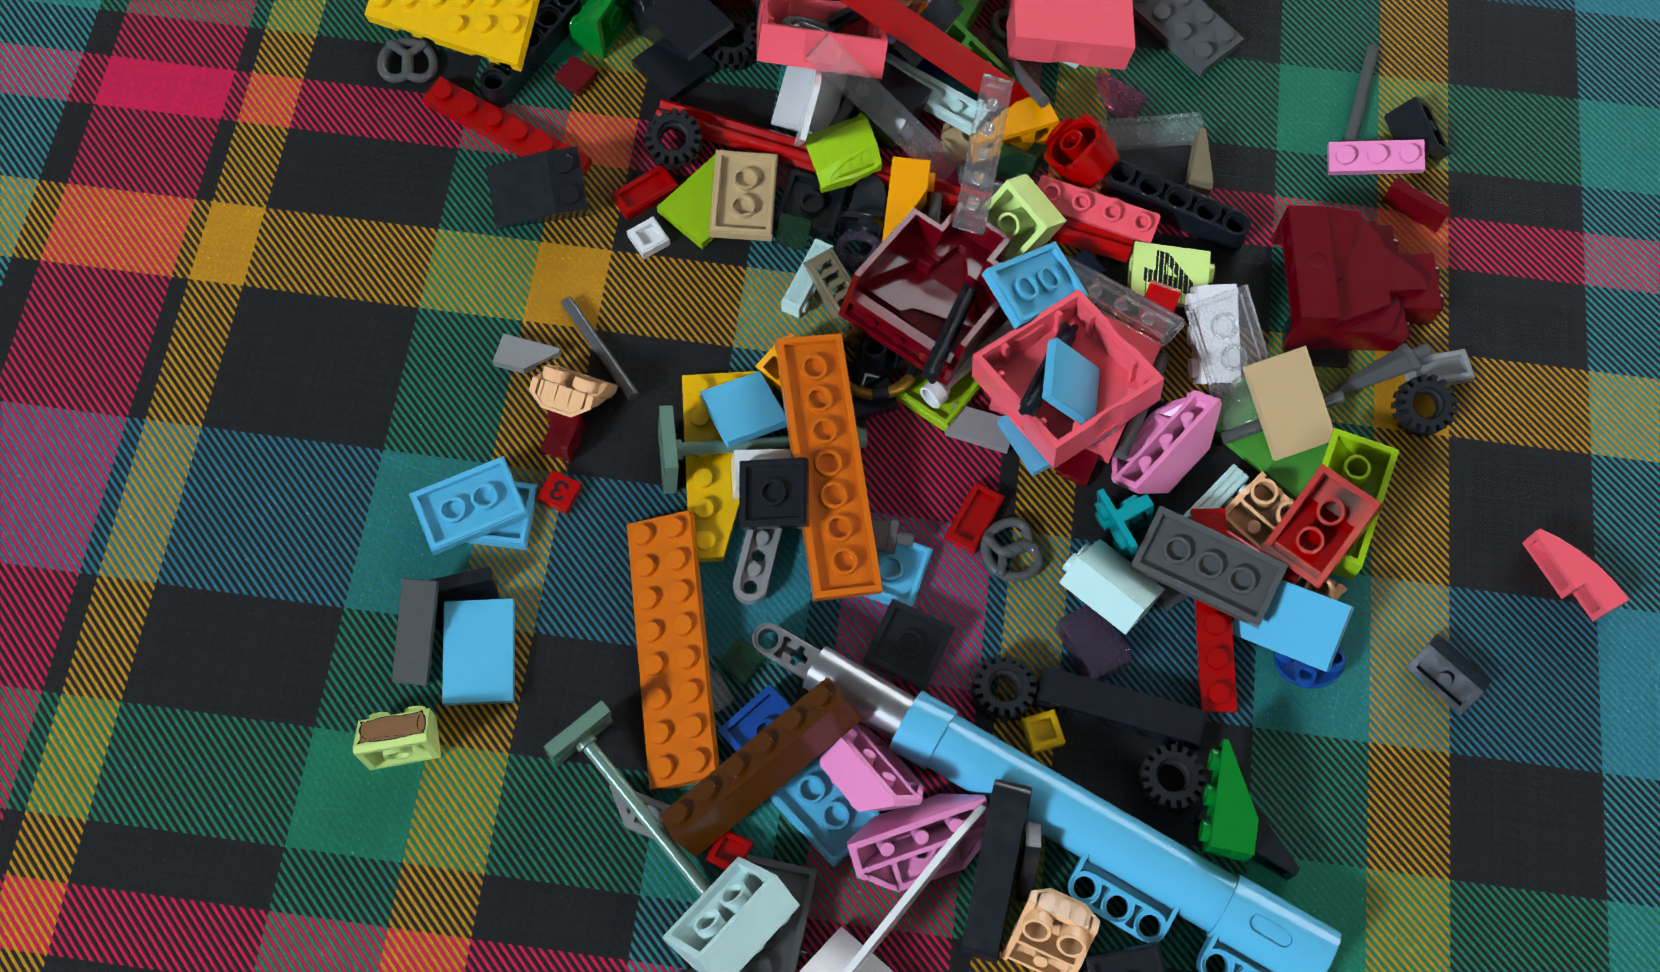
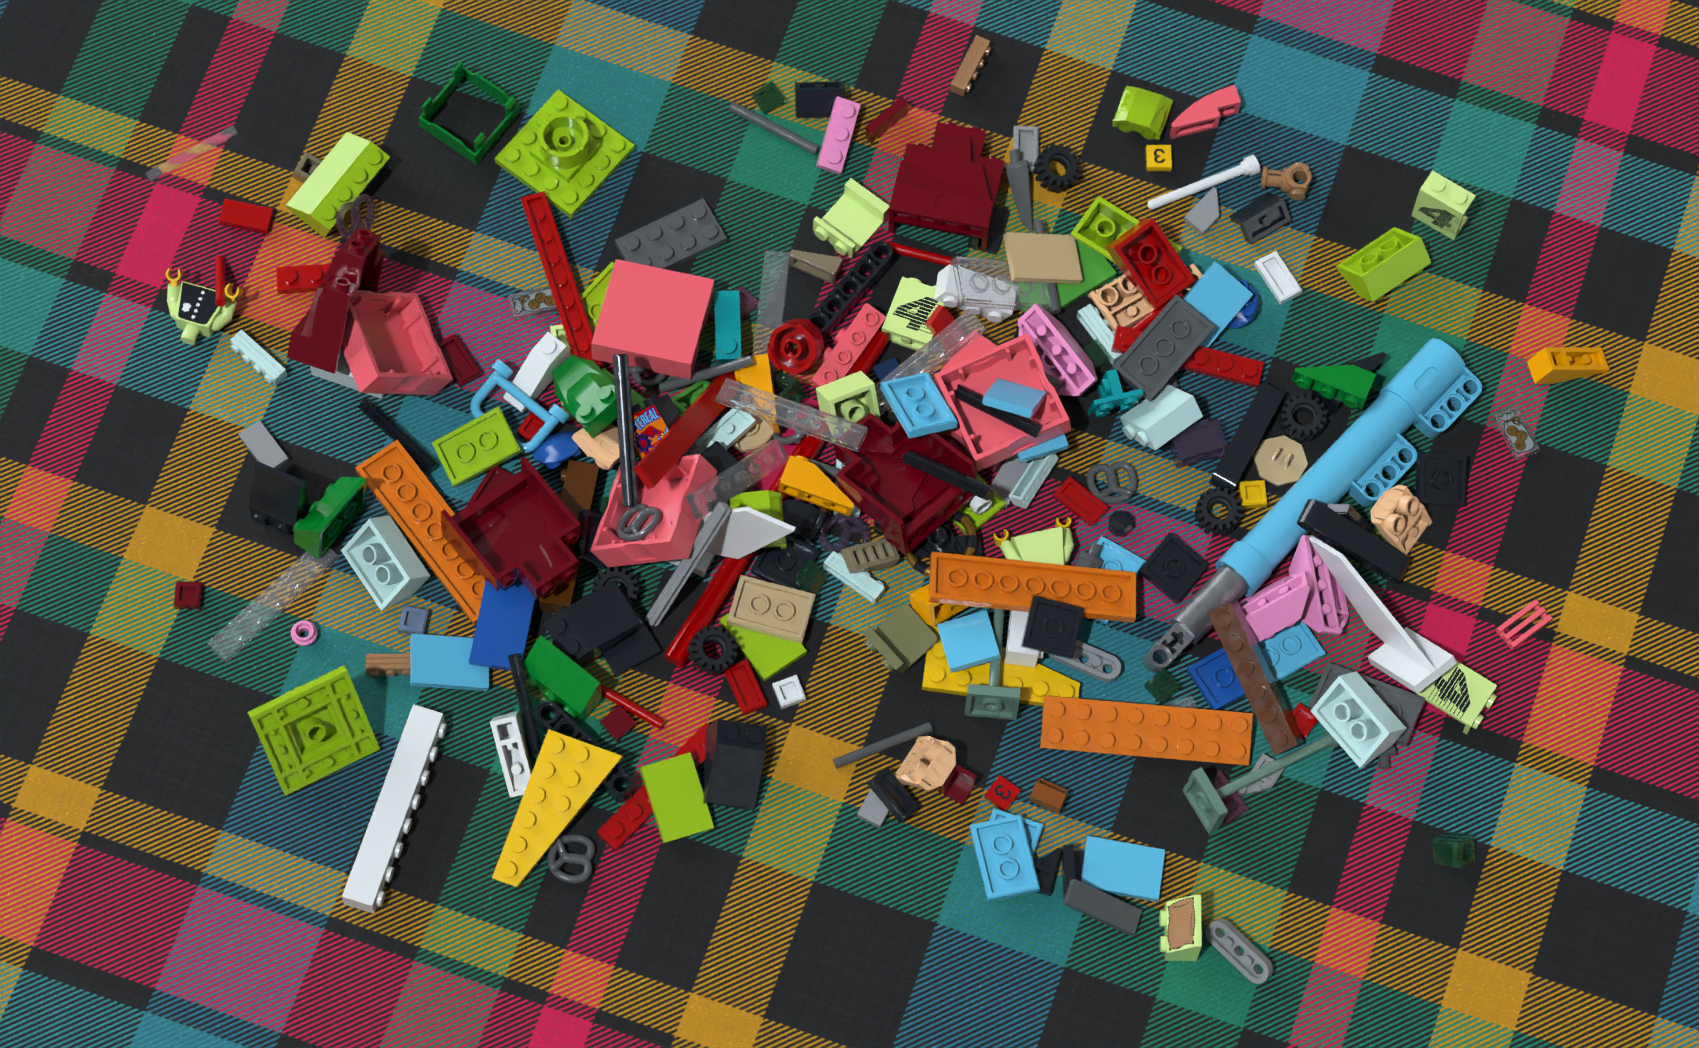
camera: 80 degrees left, 0 degrees up
none -> red bar [601,684,665,730]
none -> lime tile [640,752,714,844]
none -> light grey axle [645,502,731,626]
none -> teal slope [714,290,741,366]
none -> clear green tile [752,81,786,116]
none -> yellowish green panel [813,178,889,259]
none -> olive bracket [862,604,938,675]
none -> black tile [867,767,920,824]
none -> red bar [886,241,959,267]
none -> medium nougat piece [950,35,991,97]
none -> yellowish green torso [993,517,1074,565]
none -> light aqua piece [1009,453,1059,509]
none -> dark orange piece [1029,777,1069,814]
none -> black tile [1033,848,1062,896]
none -> clear green tile [1082,339,1111,371]
none -> black tile [1108,511,1133,537]
none -> lime slope [1112,86,1173,140]
none -> yellow tile [1145,145,1172,171]
none -> white piece [1147,155,1261,209]
none -> light grey tile [1184,187,1219,236]
none -> light grey plate [1205,918,1273,984]
none -> clear pink tile [1214,770,1248,825]
none -> tan piece [1253,435,1308,487]
none -> white tile [1254,251,1302,305]
none -> medium nougat connector [1260,163,1312,201]
none -> lime slope [1336,227,1431,302]
none -> yellowish green panel [1411,170,1476,240]

